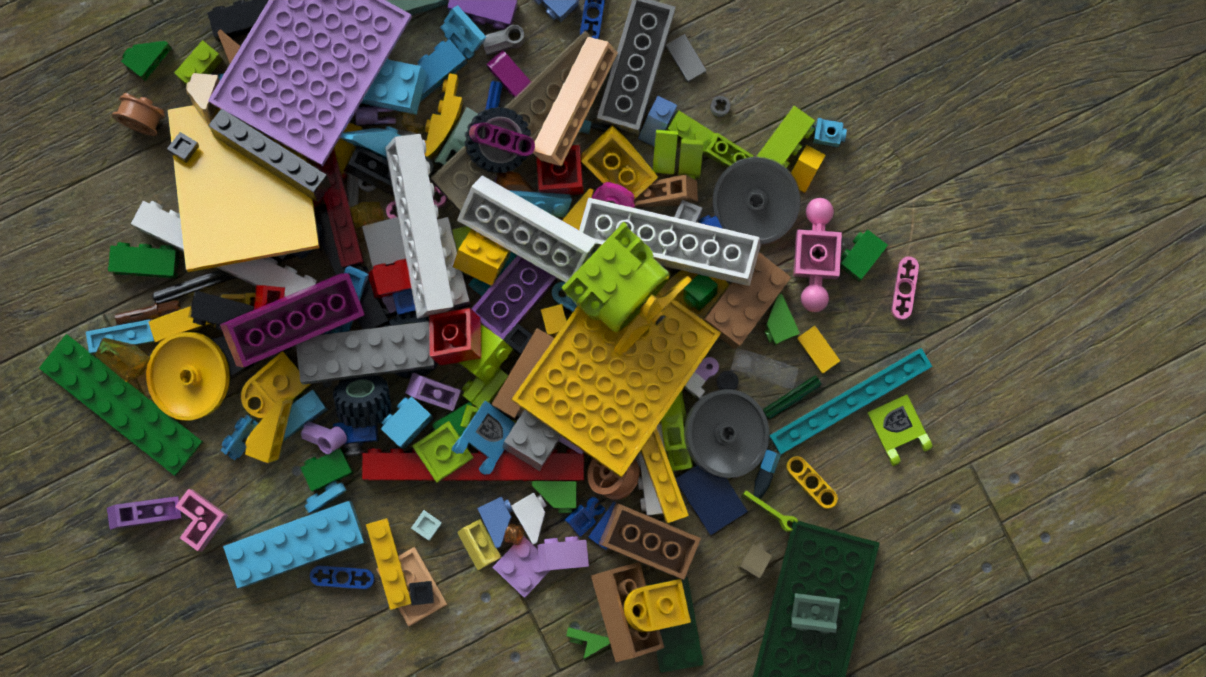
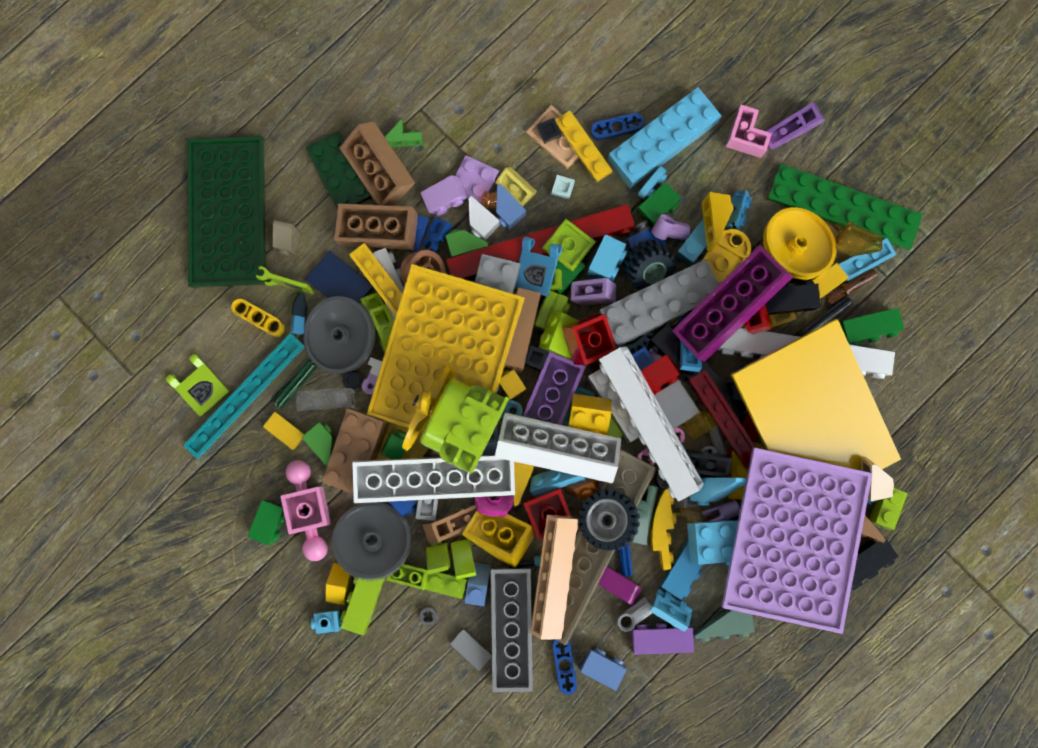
camera: 160 degrees right, 0 degrees up
nougat wheel [112,93,165,136] -> none
green slope [121,41,172,81] -> none
plate [167,132,199,163] -> none
brick [208,109,331,202] -> none
magenta beam [469,122,535,156] -> none
yellow plate [624,579,691,632] -> none
sand green bracket [791,593,840,634] -> none
bright pink beam [891,257,919,320] -> none

